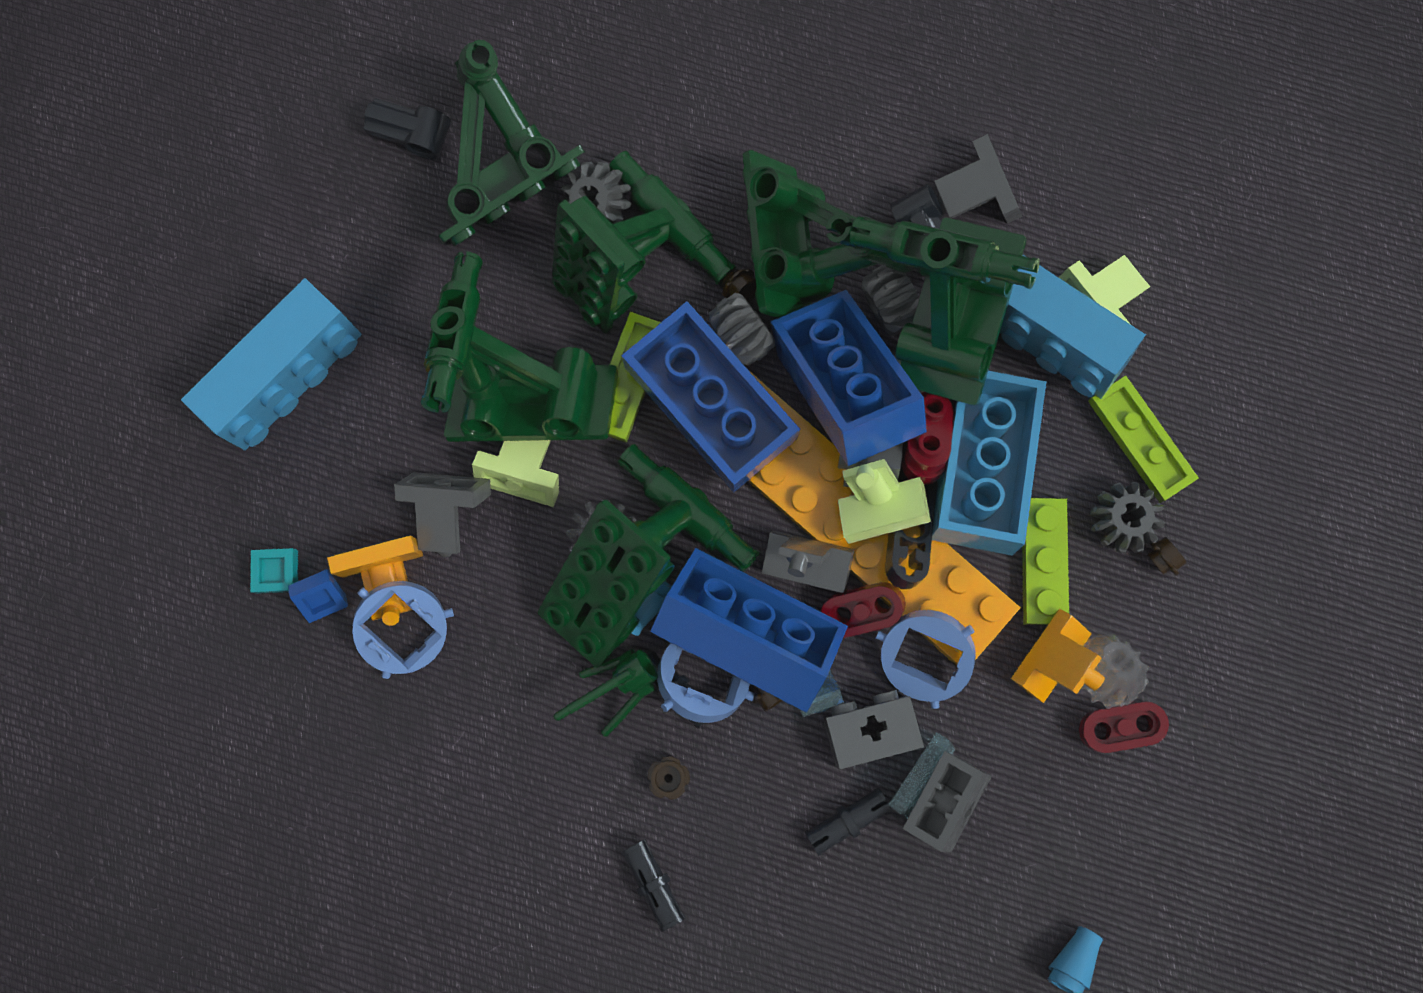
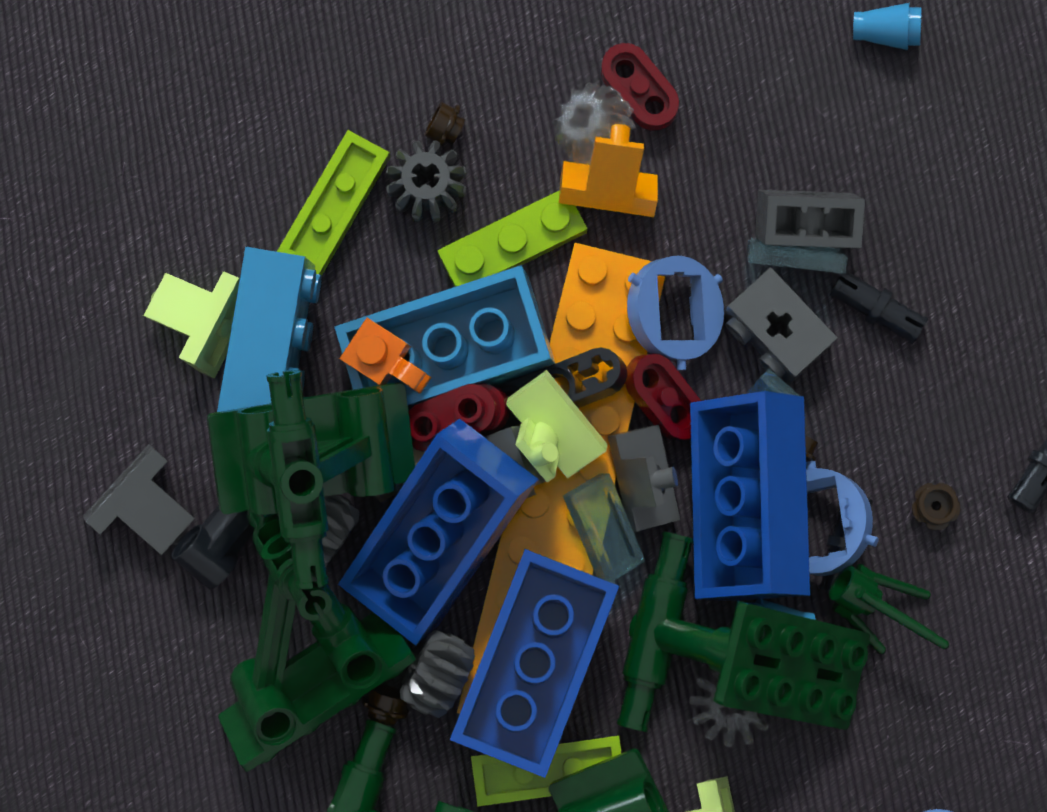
camera: 120 degrees left, 0 degrees up
none -> orange plate [339,317,431,394]
none -> clear light blue tile [563,473,645,582]

